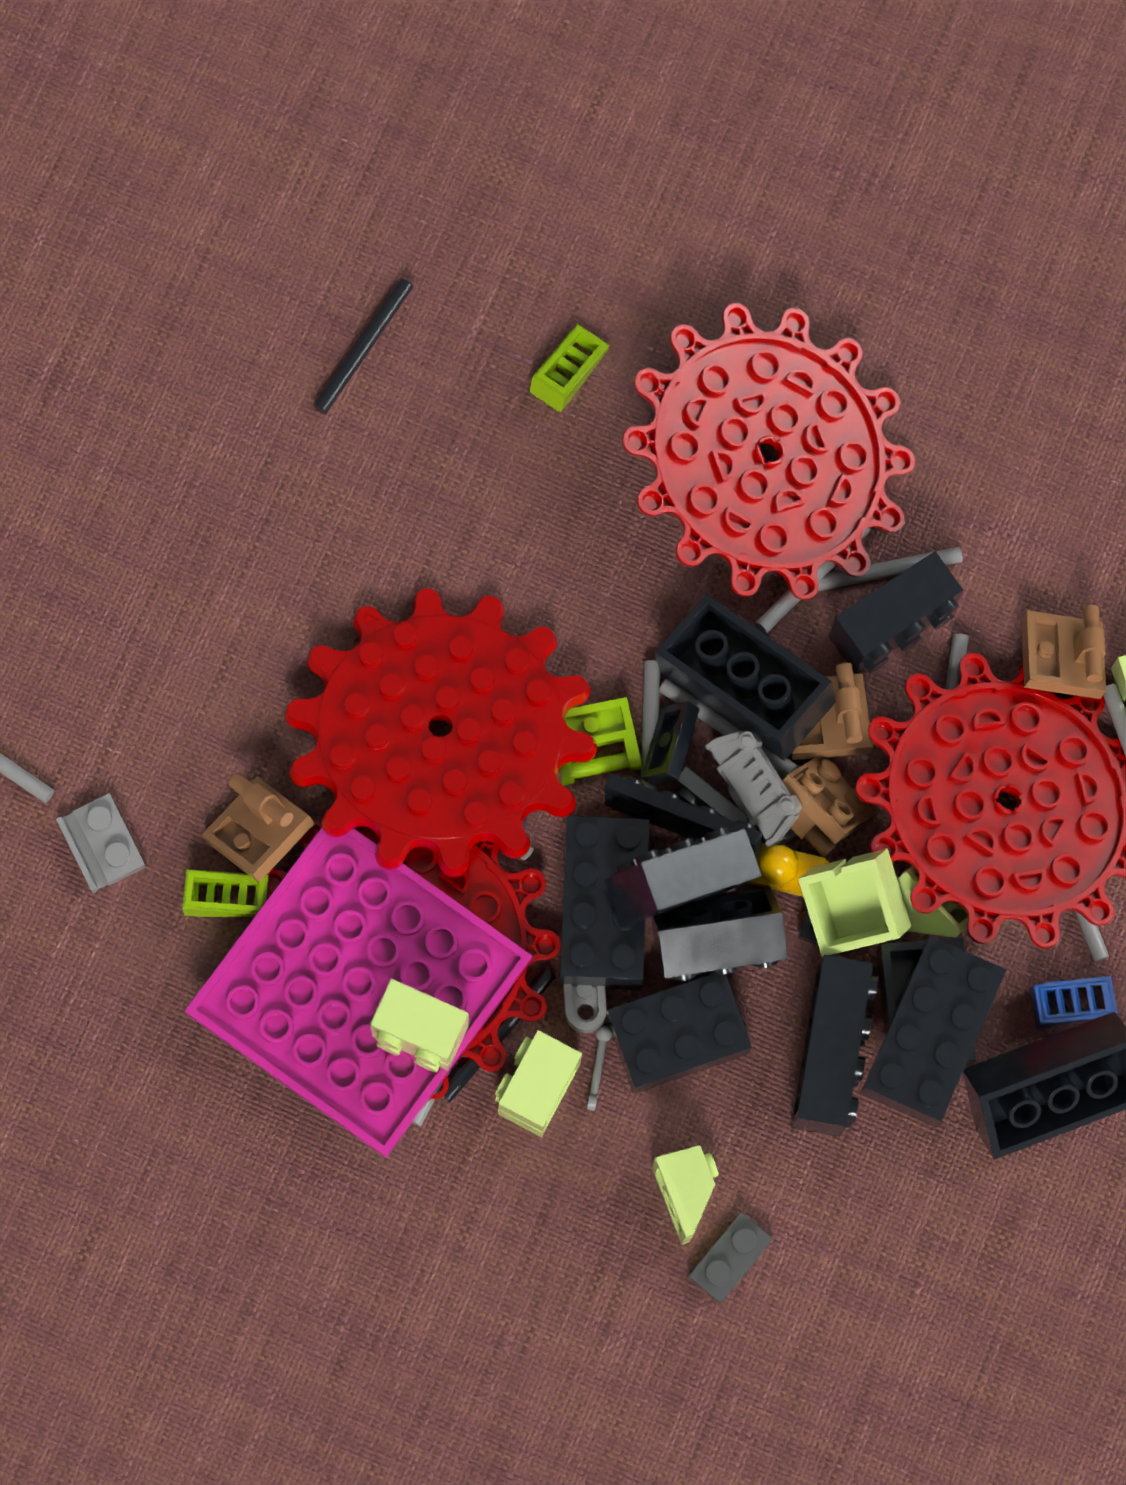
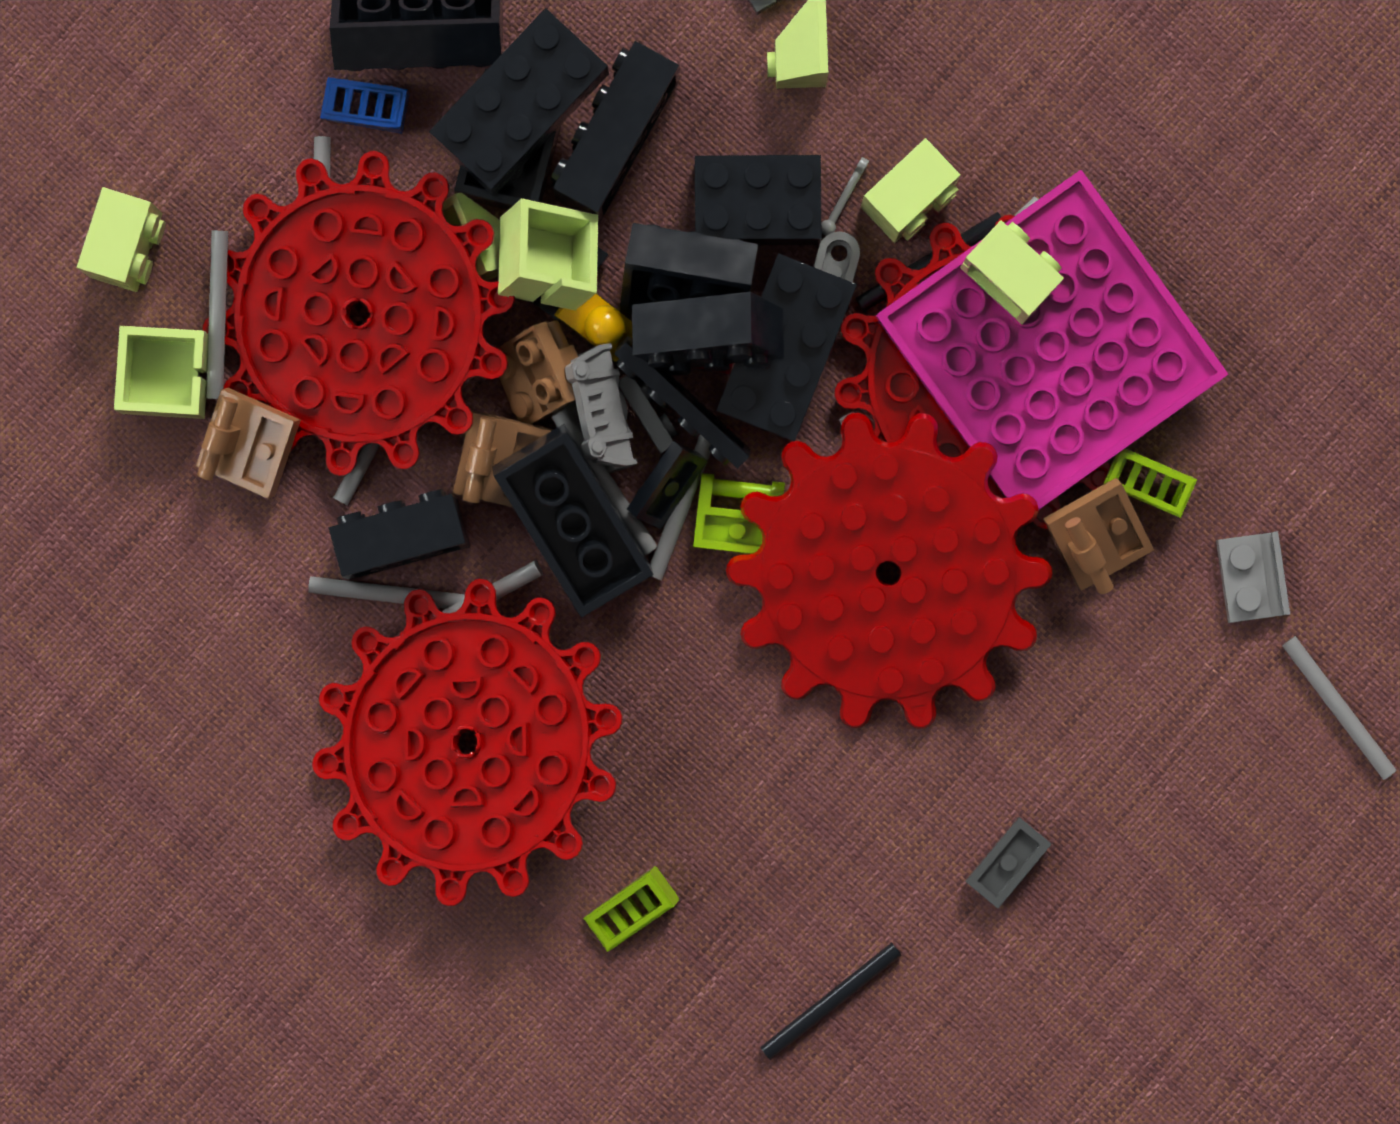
camera: 155 degrees left, 10 degrees up
none -> dark grey plate [965,817,1052,909]

